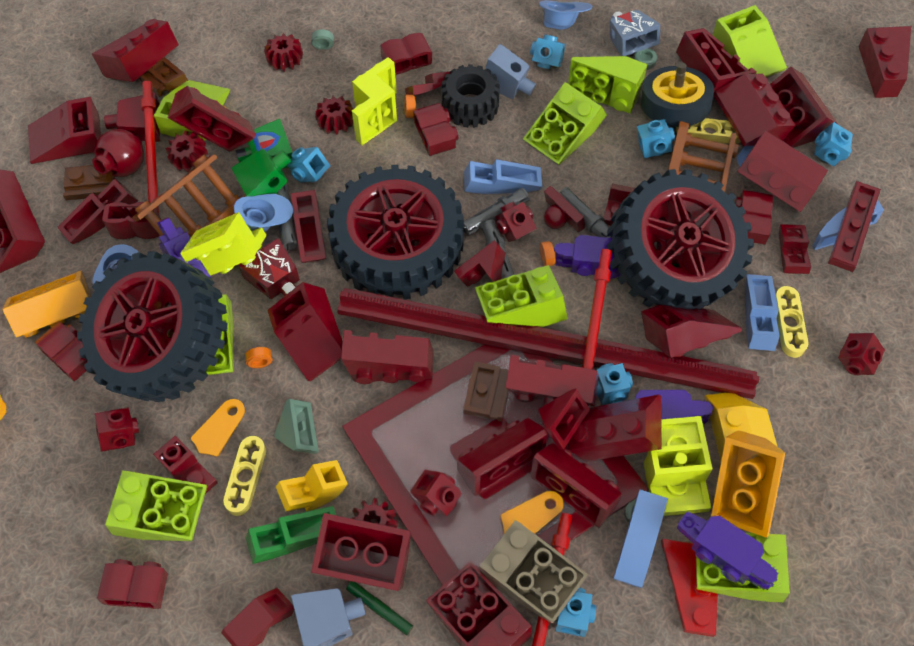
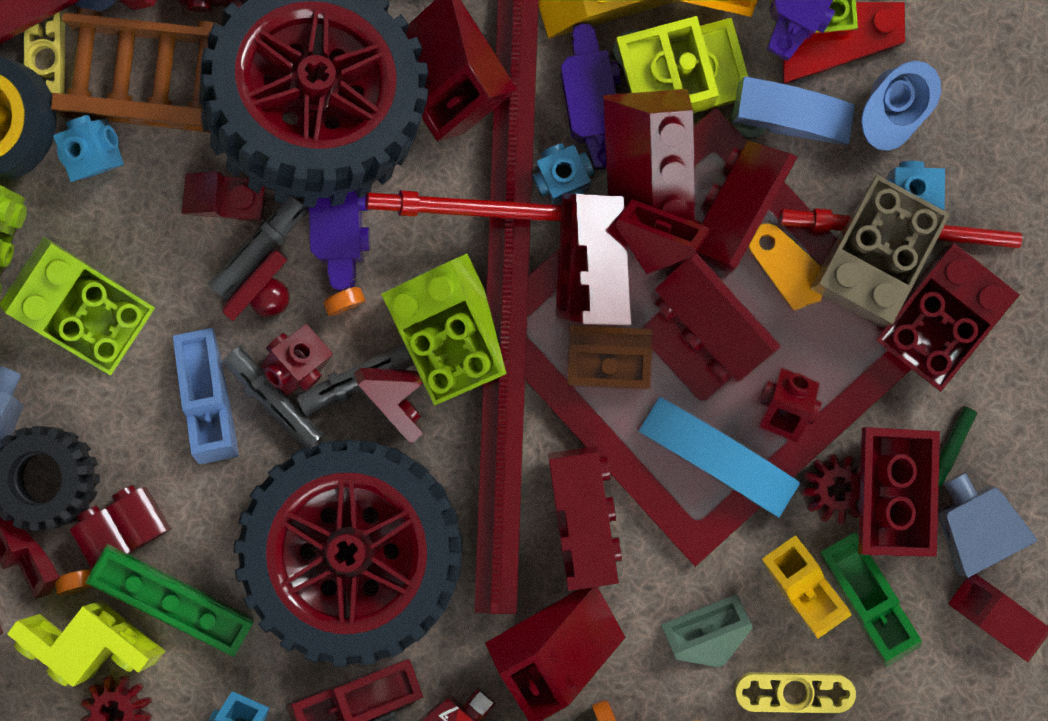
camera: 95 degrees left, 25 degrees up
none -> green tile [86,544,254,657]
none -> dark azure slope [638,397,800,518]
none -> medium blue piece [861,60,941,151]

